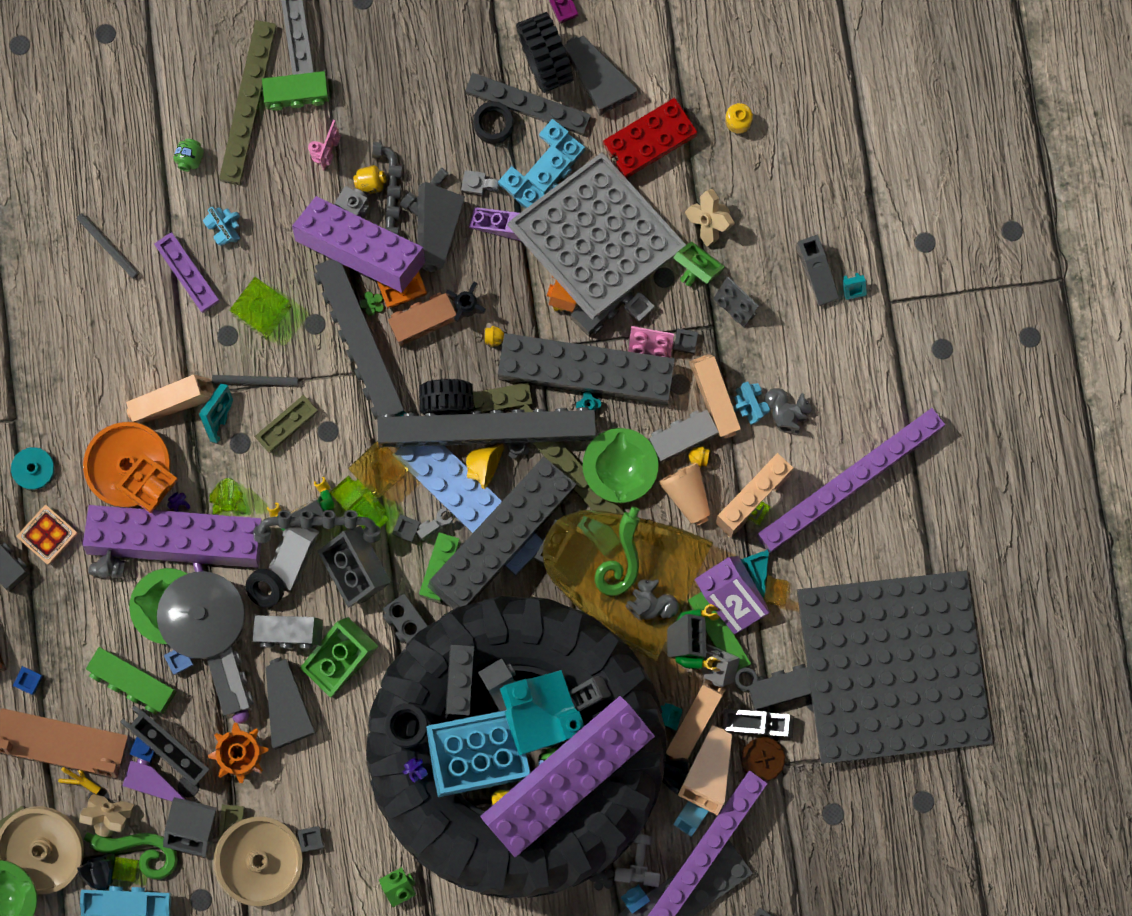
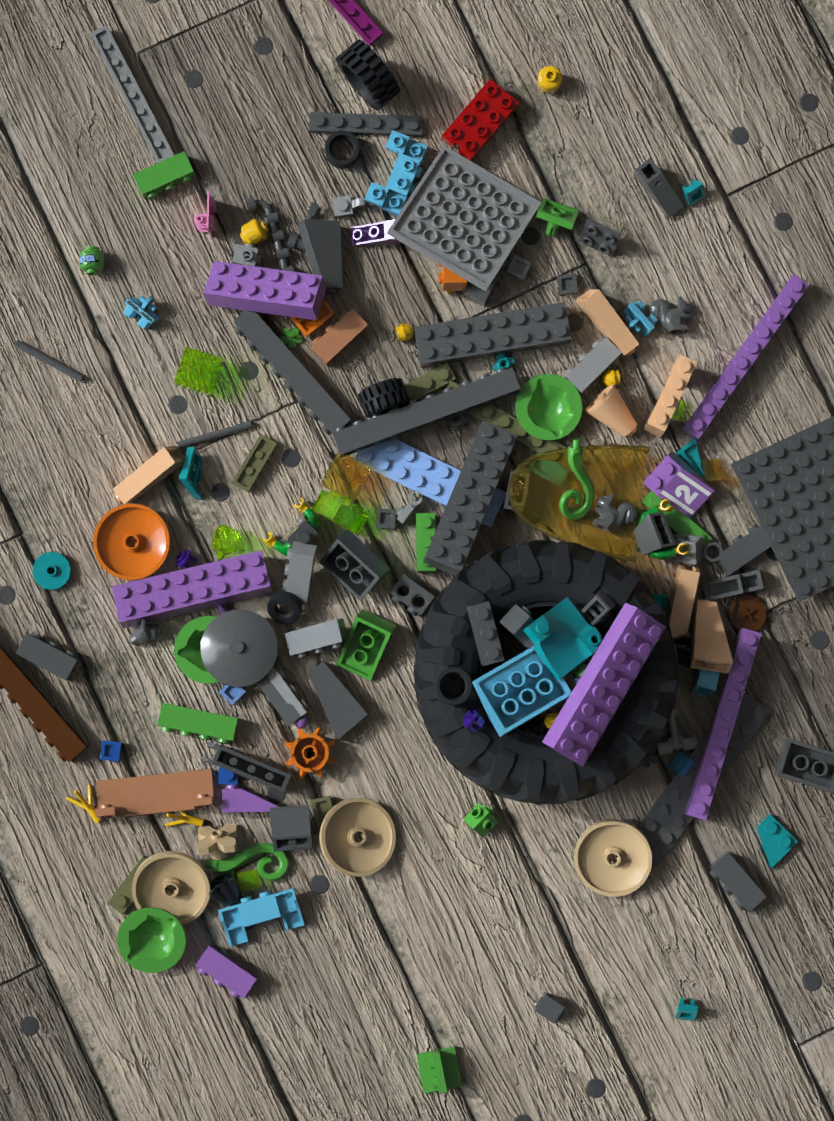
camera: 20 degrees left, 5 degrees up
tile [16,504,78,565] -> none
orange plate [116,454,178,513] -> none
medium lavender plate [154,232,220,313] -> none
olive plate [219,20,277,185] -> none
dark grey bar [253,510,381,543] -> none
dark grey plate [297,826,324,852] -> none
black brick [446,281,486,322] -> none
yellow hat [466,443,504,489] -> none
dark grey slope [565,35,637,116] -> none
bright pink hinge [628,326,674,358] -> none
tan plant [685,189,735,246] -> none

